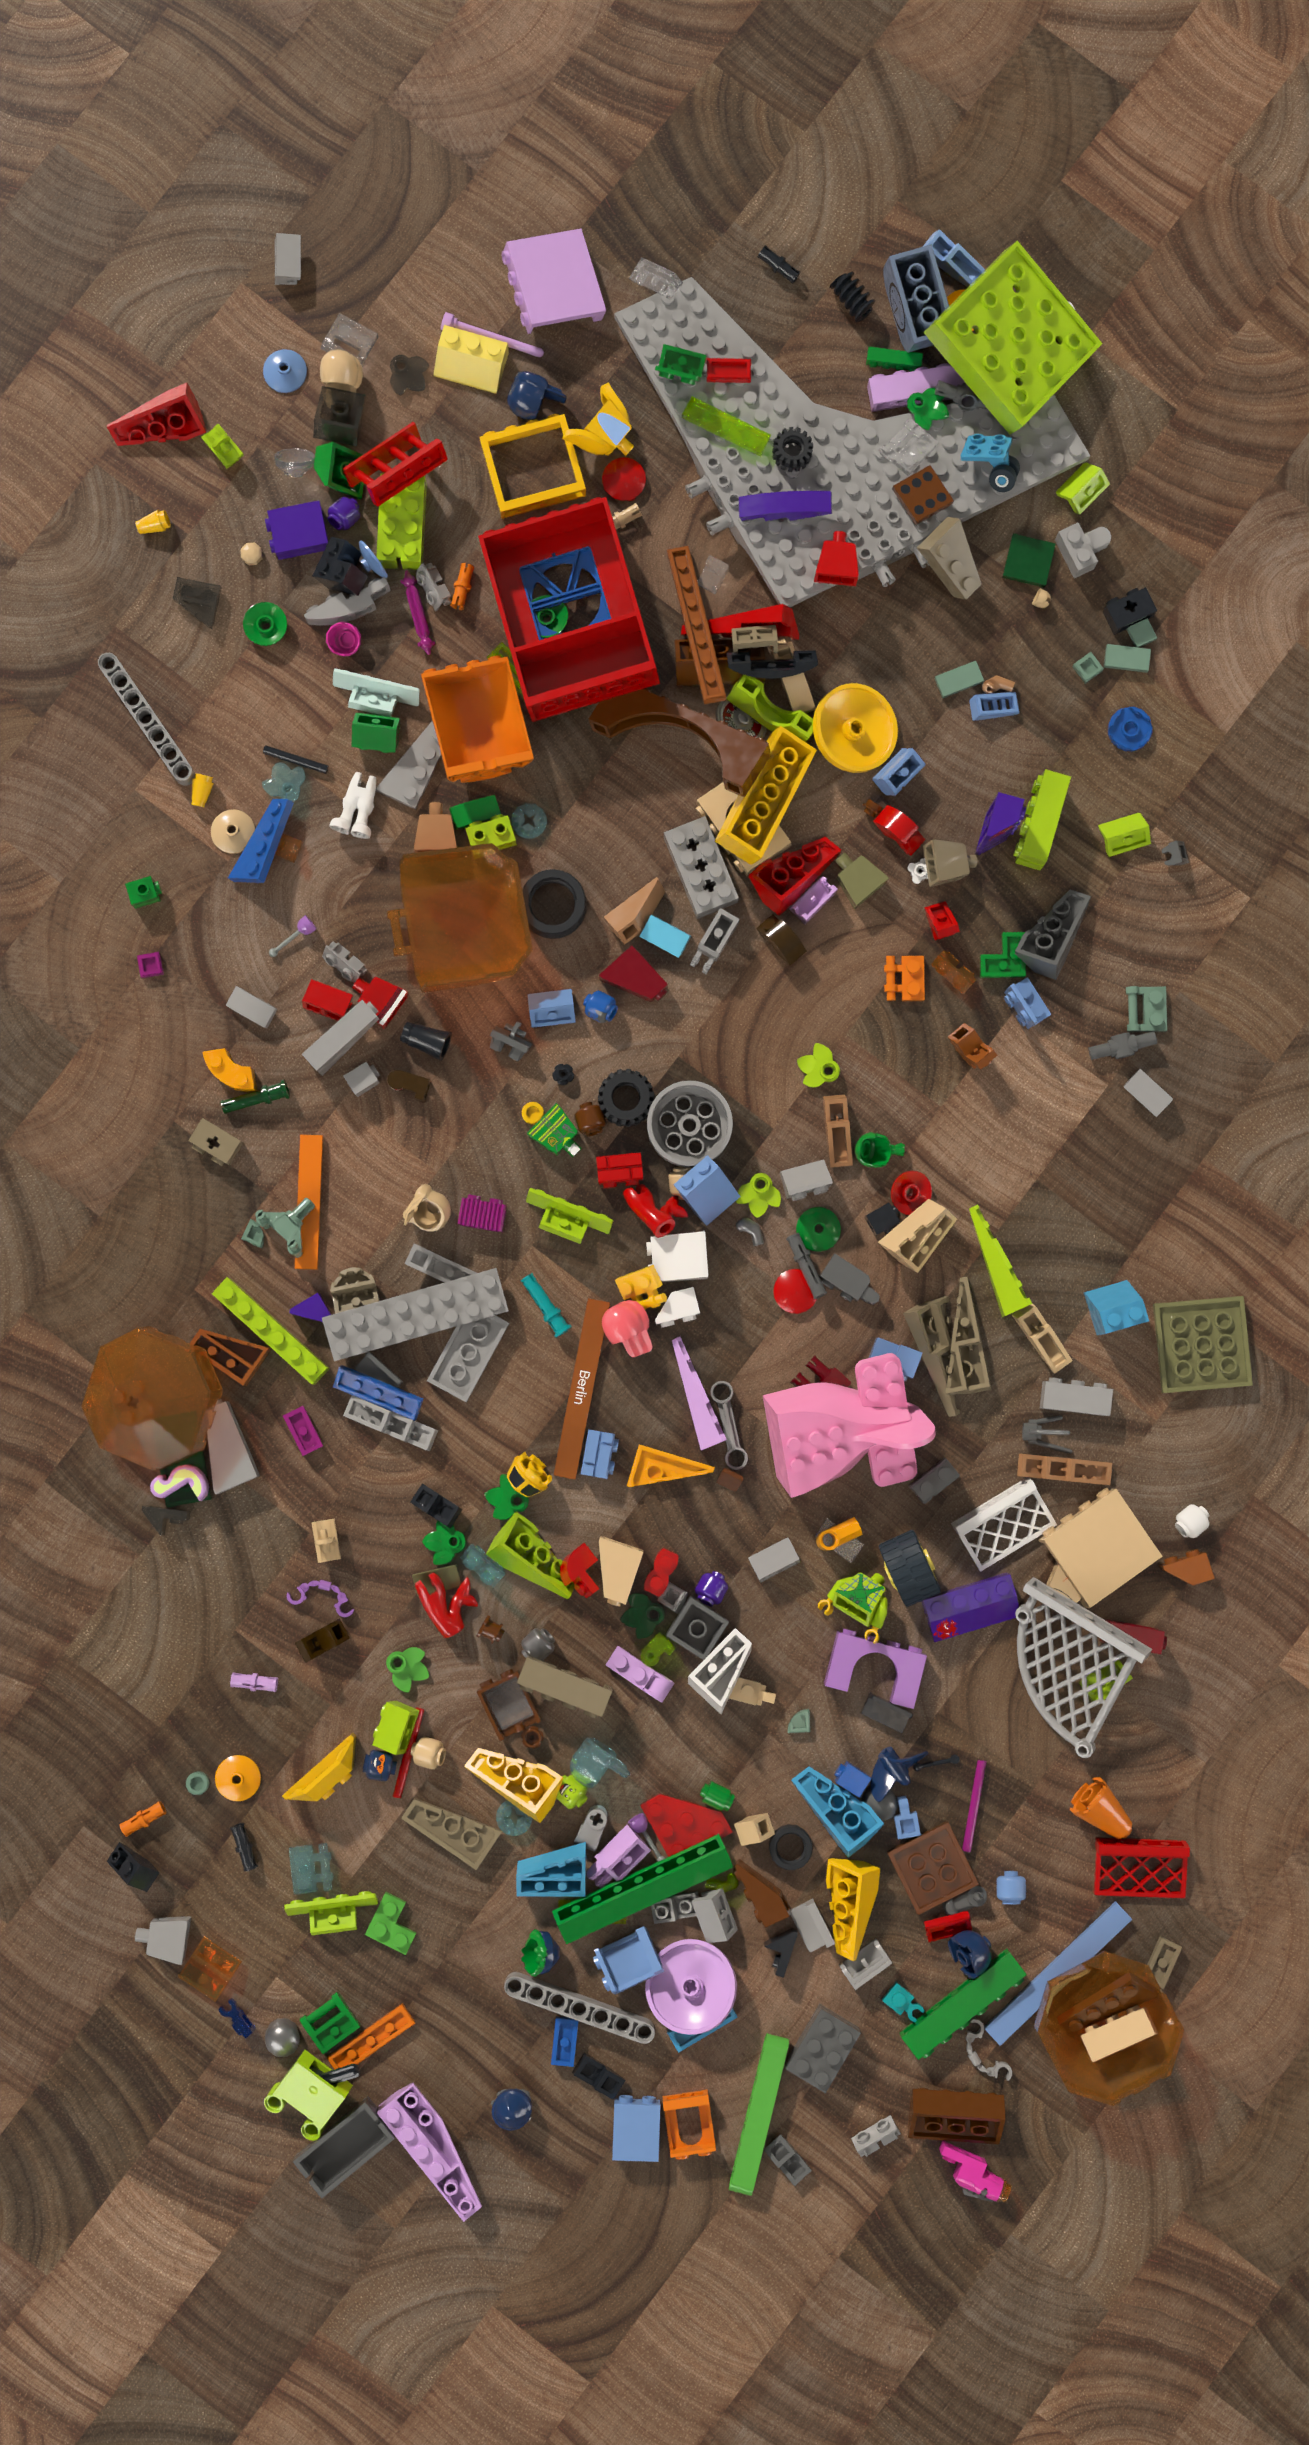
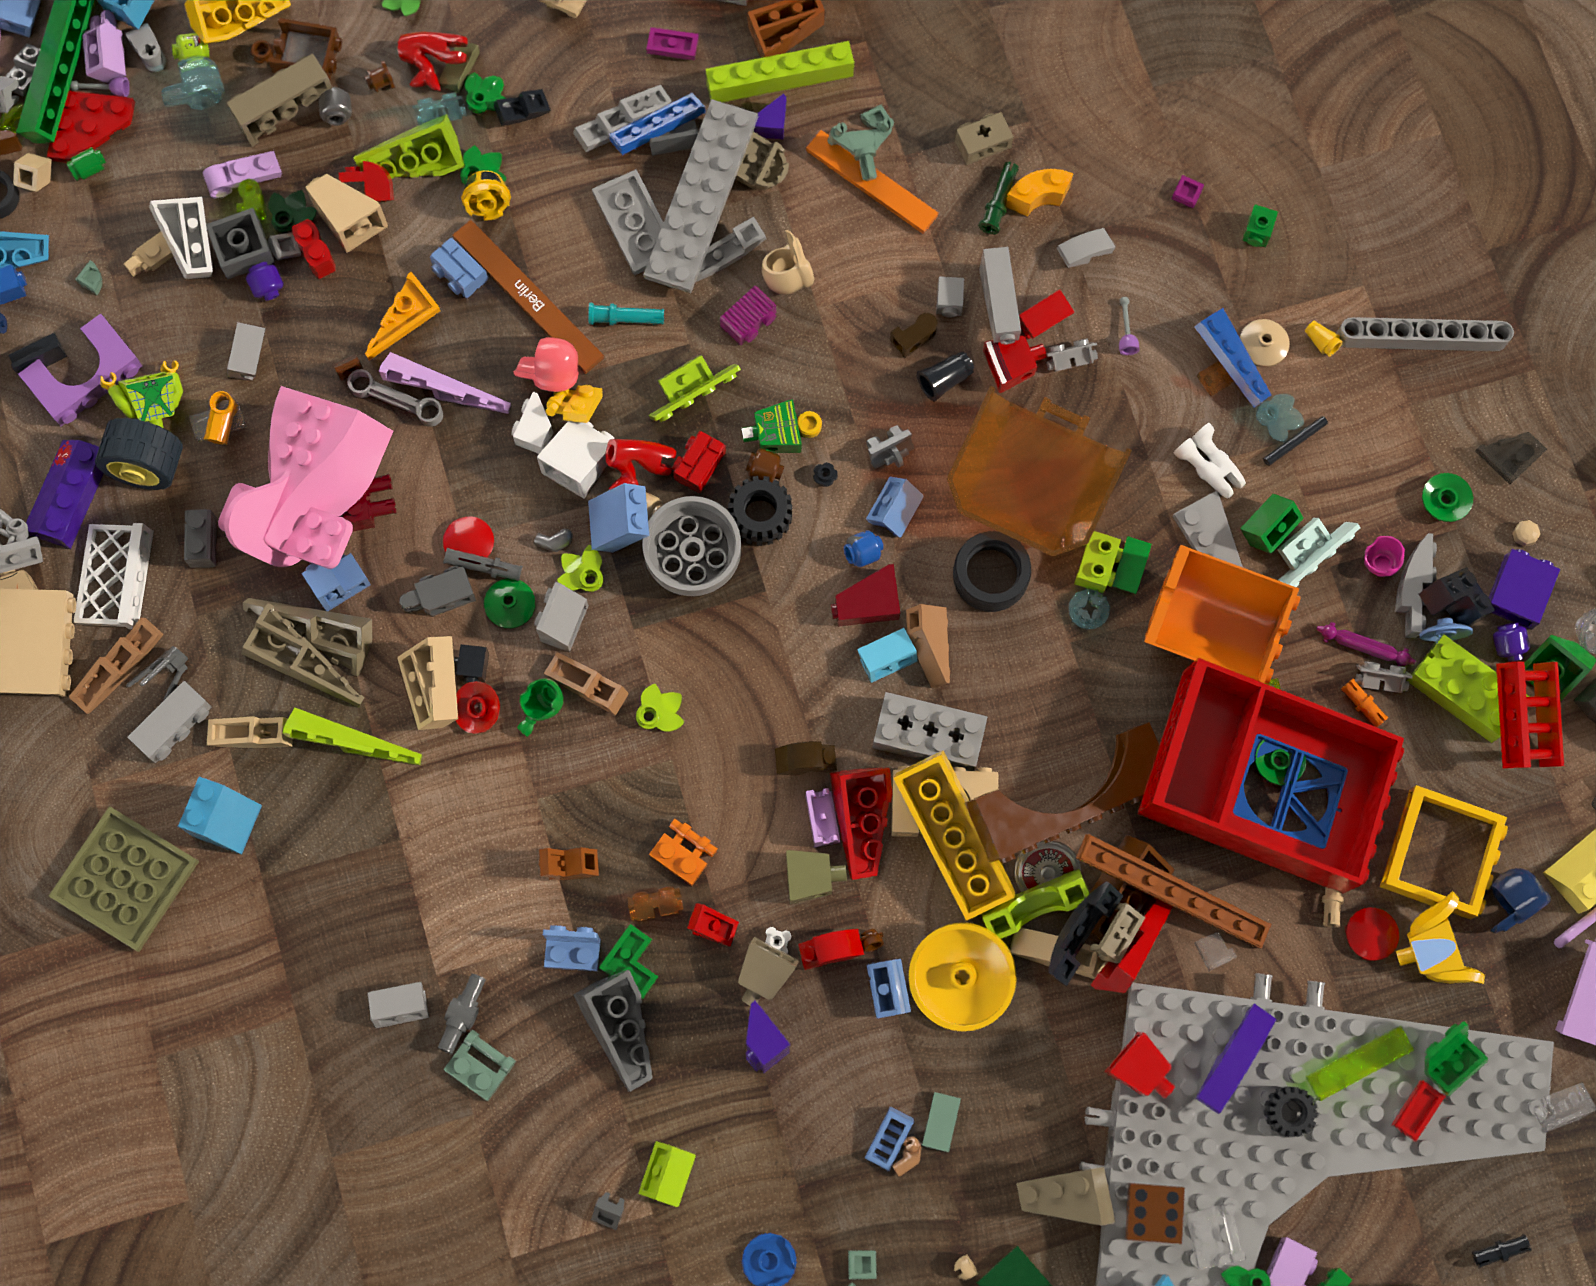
camera: 130 degrees right, 10 degrees down
medium nougat torso [414,802,458,854] -> none
light grey hinge [690,908,740,974] -> none
lime piece [1013,769,1071,870] -> none

